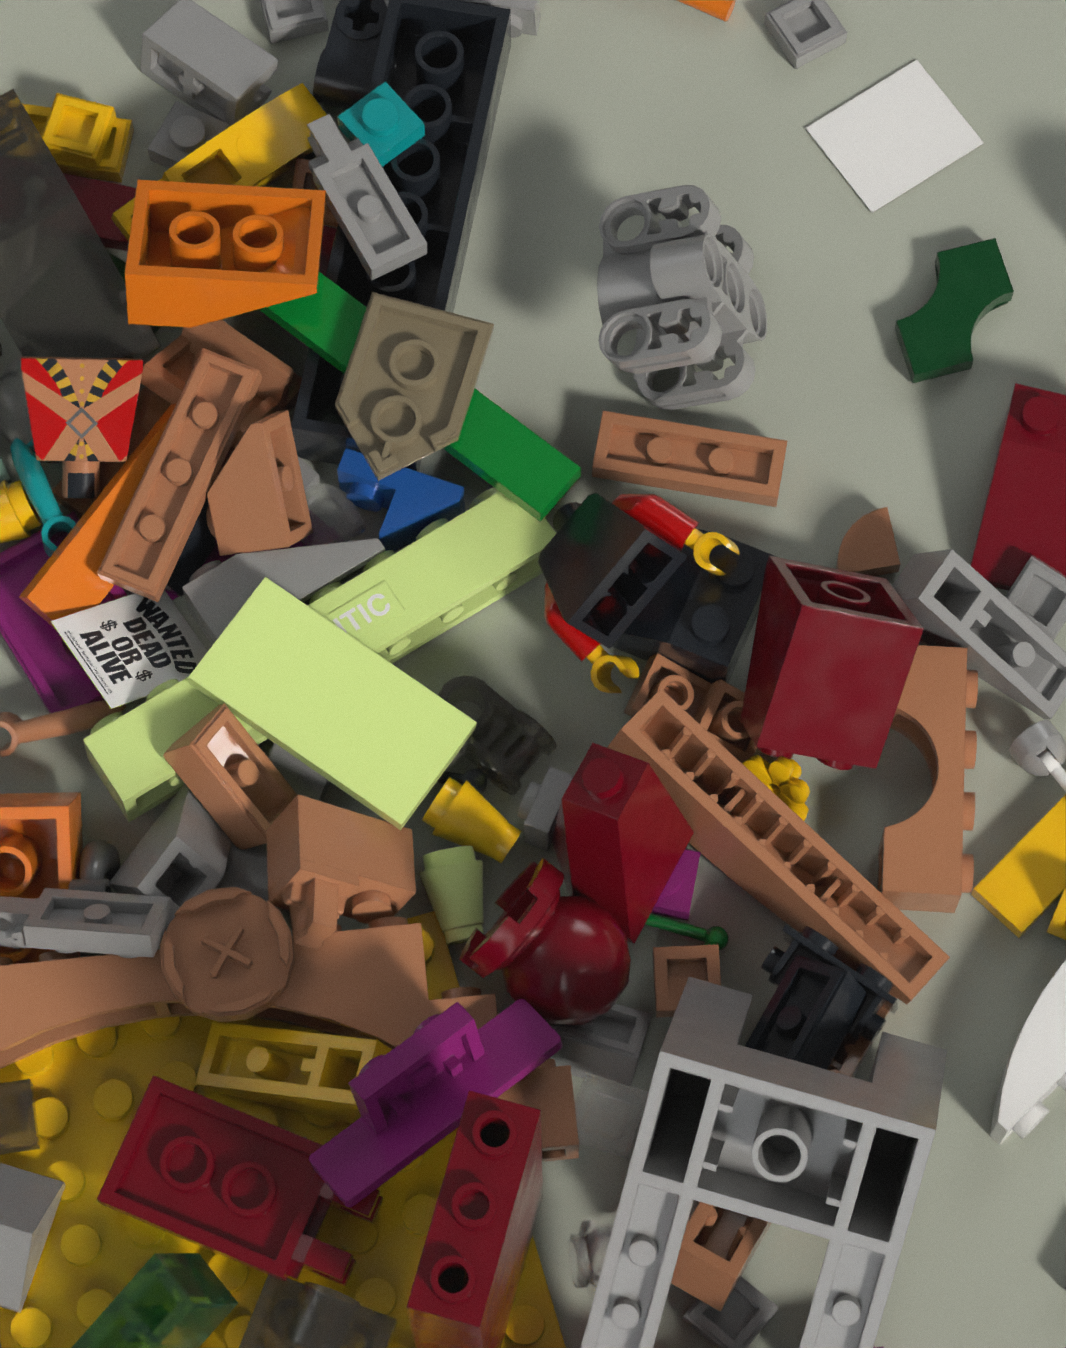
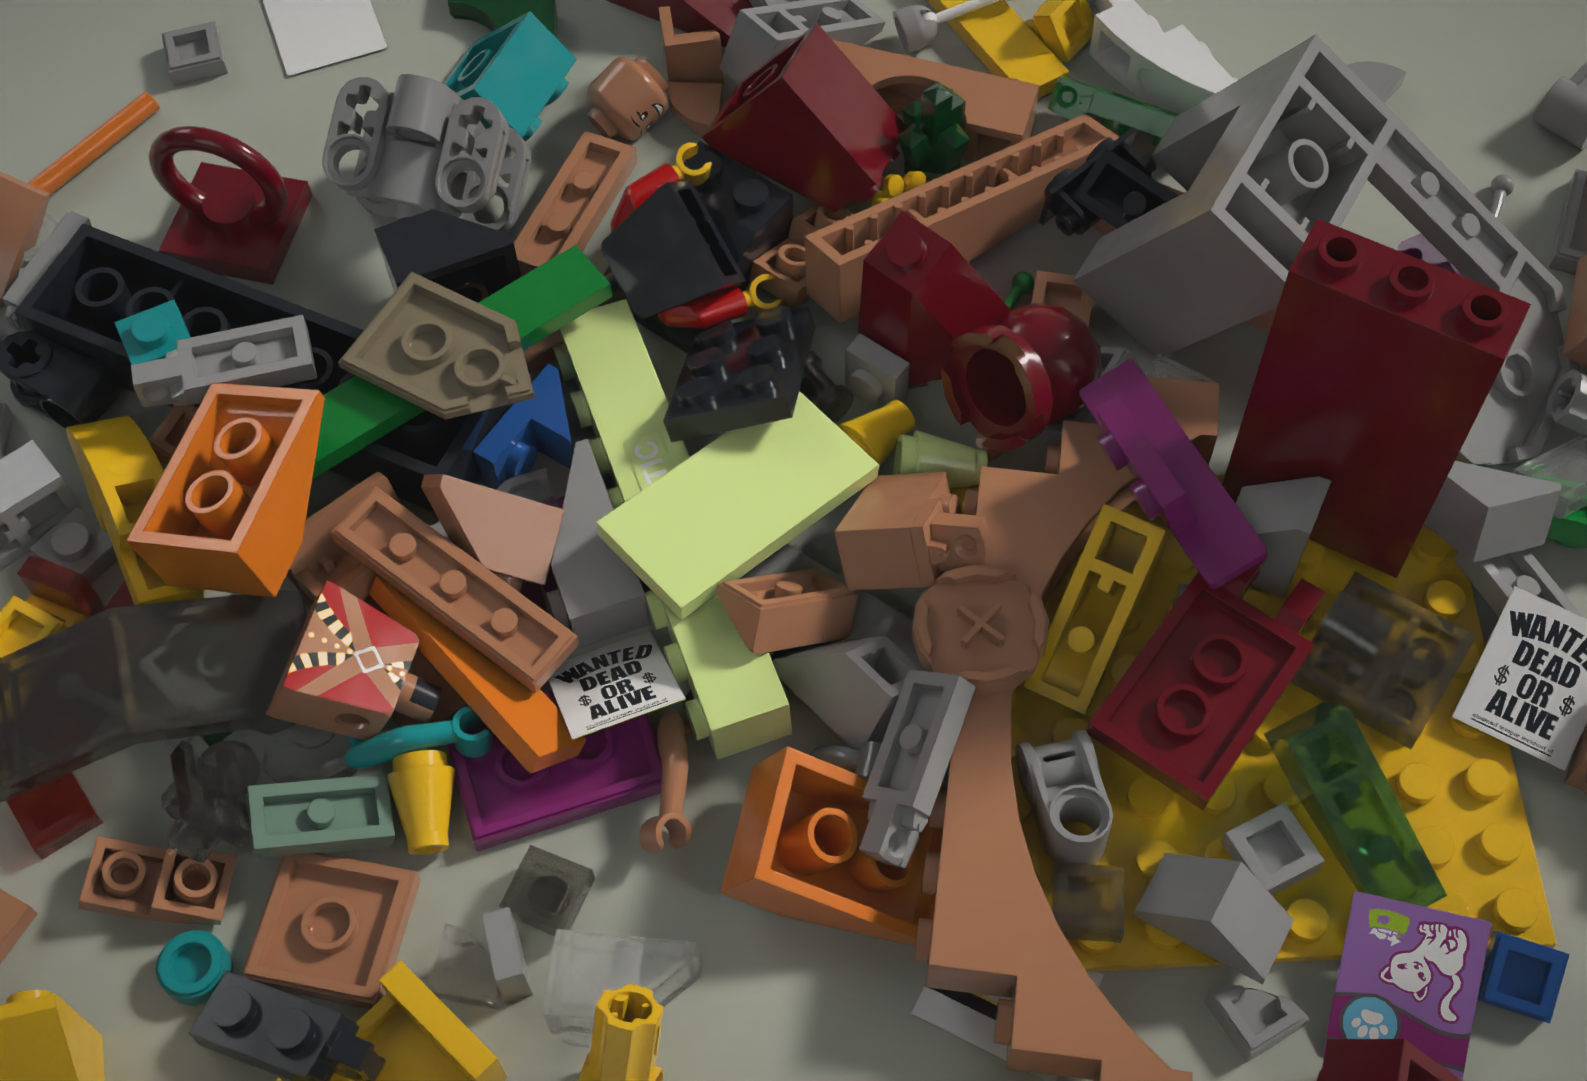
camera: 75 degrees left, 10 degrees down
none -> clear red tile [17,555,104,625]
none -> dark red tile [149,126,313,285]
none -> black slope [374,209,521,303]
none -> teal slope [443,11,577,142]
none -> nougat head [585,56,669,141]
none -> nougat panel [658,6,724,85]
none -> black plate [663,307,816,443]
none -> dark green rock [897,82,970,183]
none -> light grey piece [1015,729,1113,871]
none -> green hinge [1048,76,1180,147]
none -> light grey plate [1221,803,1325,895]
none -> light grey slope [1235,476,1331,598]

